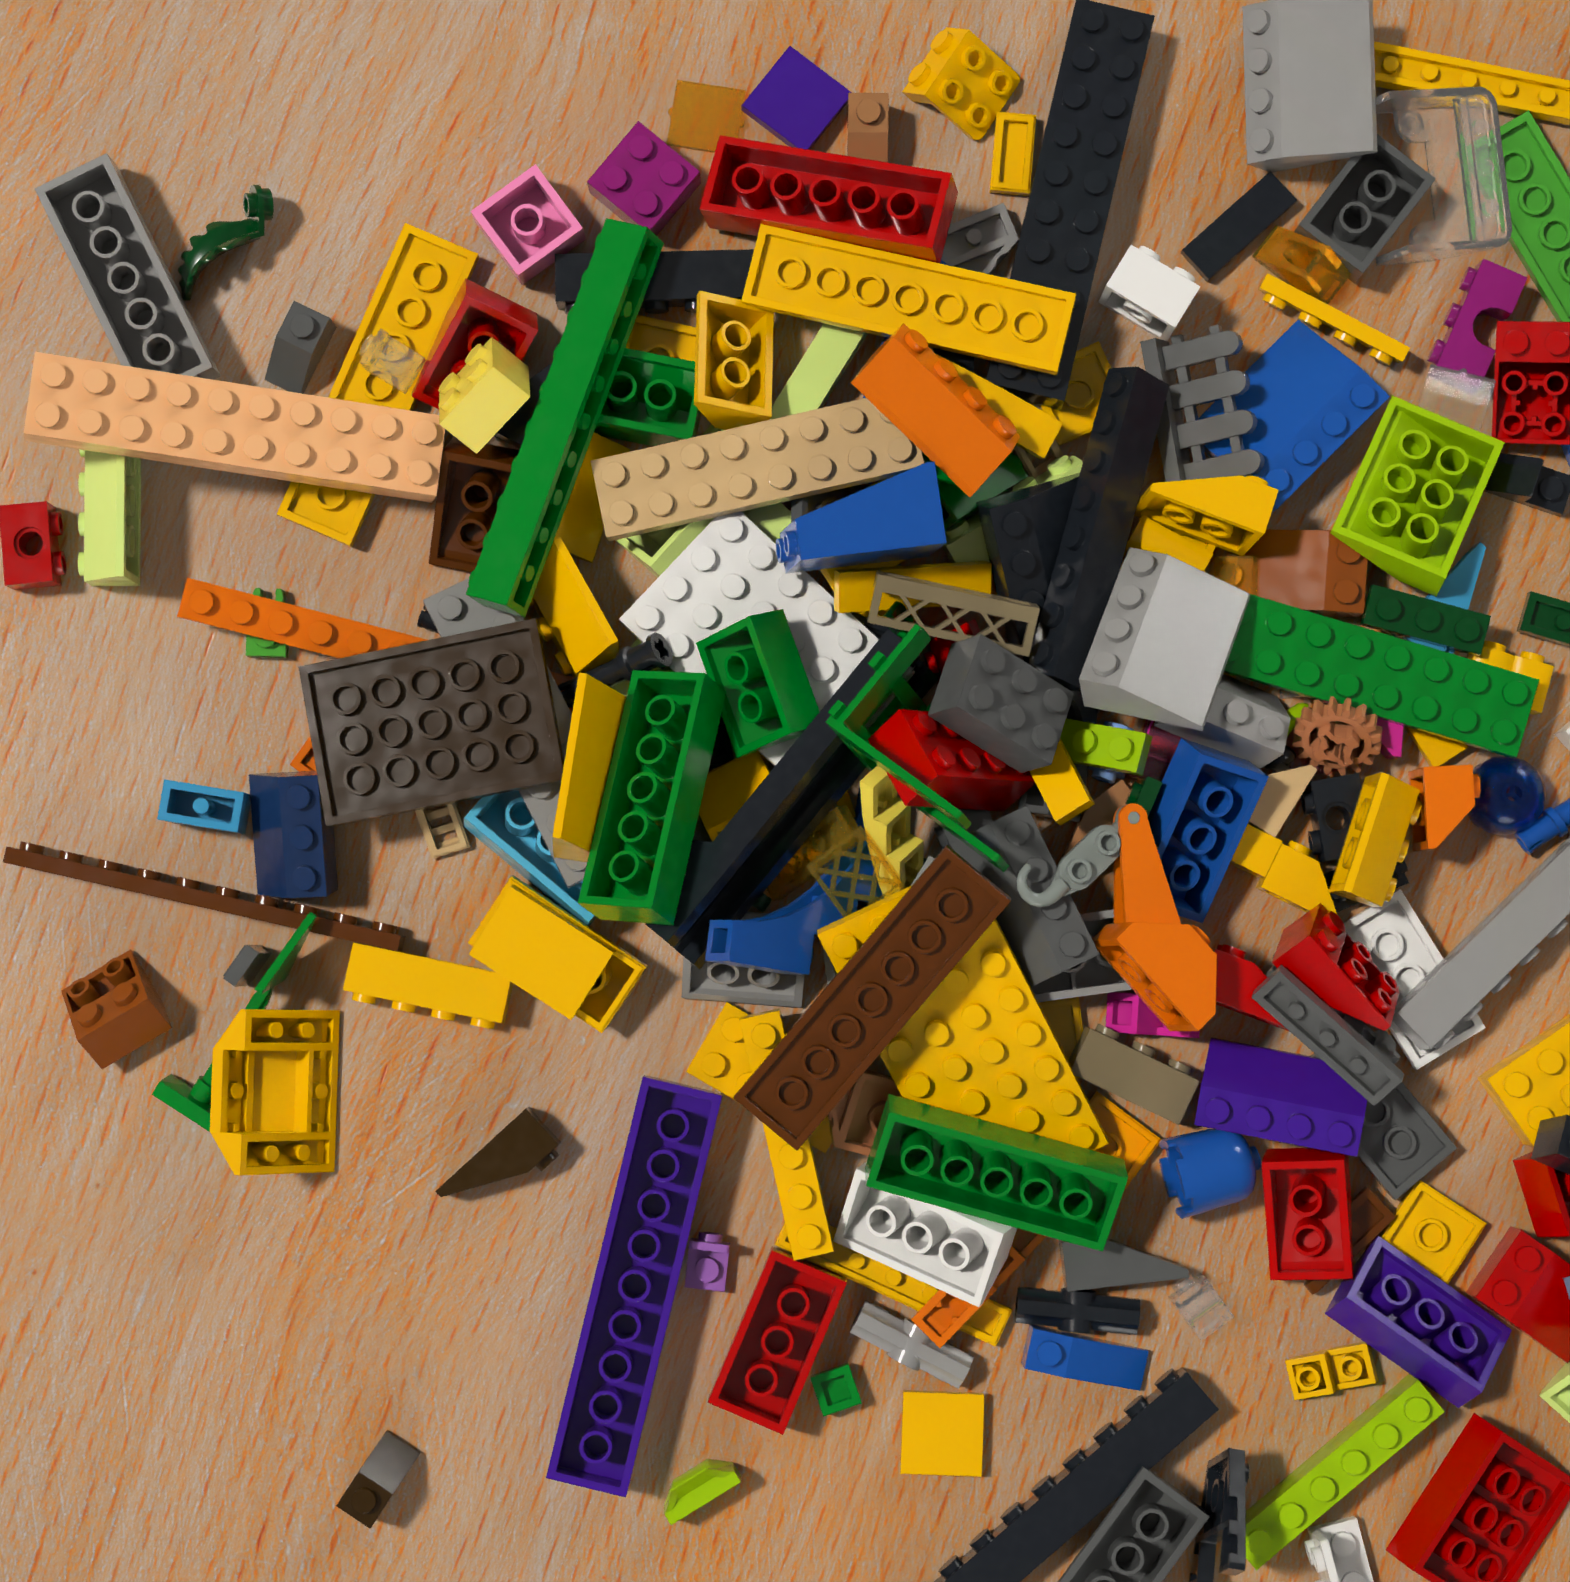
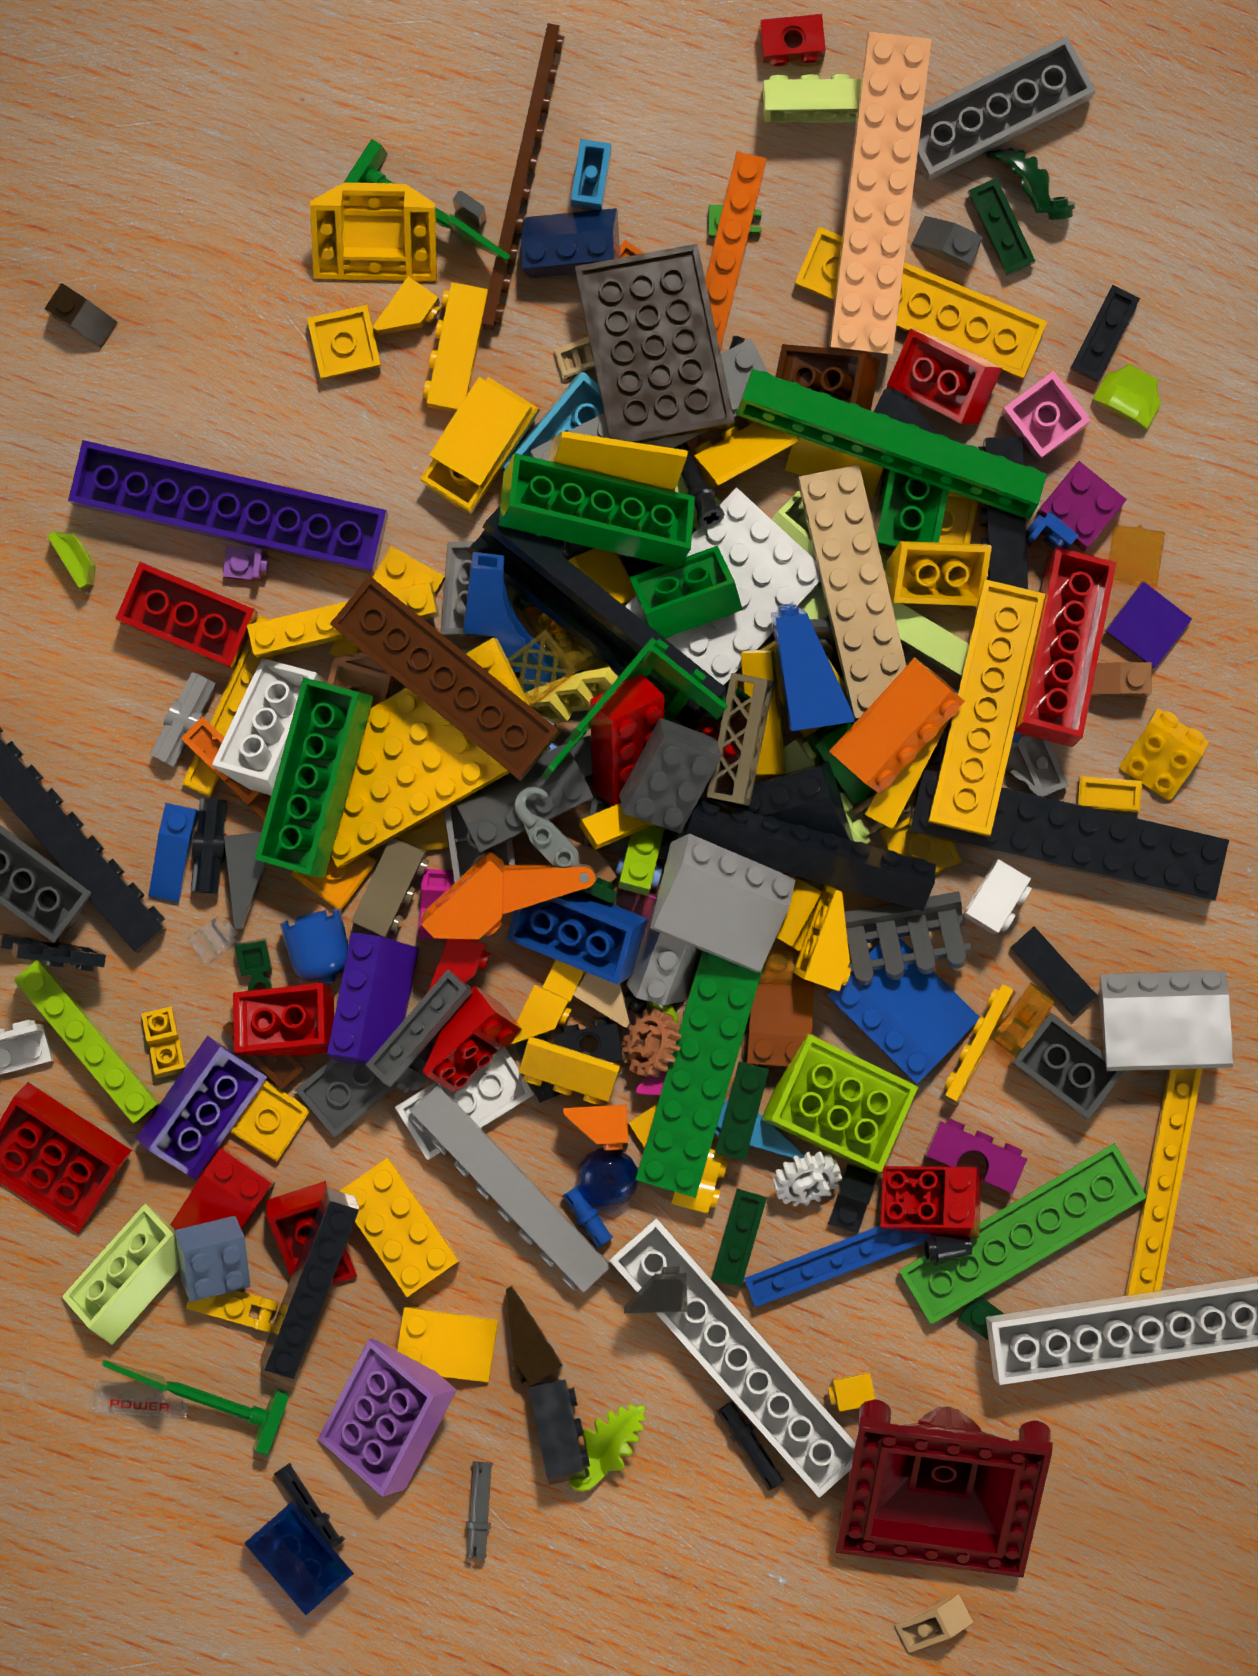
camera: 90 degrees right, 0 degrees up
dark orange slope [61,949,172,1069] -> none
clear bracket [359,329,426,394] -> none
dark brown slope [435,1107,561,1197] -> none
light yellow brick [438,337,530,454] -> none
green plate [810,1363,862,1417] -> none
yellow tile [900,1390,984,1477] -> none
clear windscreen [1375,87,1512,266] -> none
clear piece [1418,364,1496,432] -> none
none -> dark green plate [235,938,273,991]
none -> yellow plate [307,305,382,380]
none -> yellow slope [372,276,441,335]
none -> white gear [773,1152,842,1206]
none -> dark green plate [968,177,1035,276]
none -> blue bracket [1026,512,1079,550]
none -> black plate [1070,285,1140,383]
none -> lime slope [1092,364,1161,430]

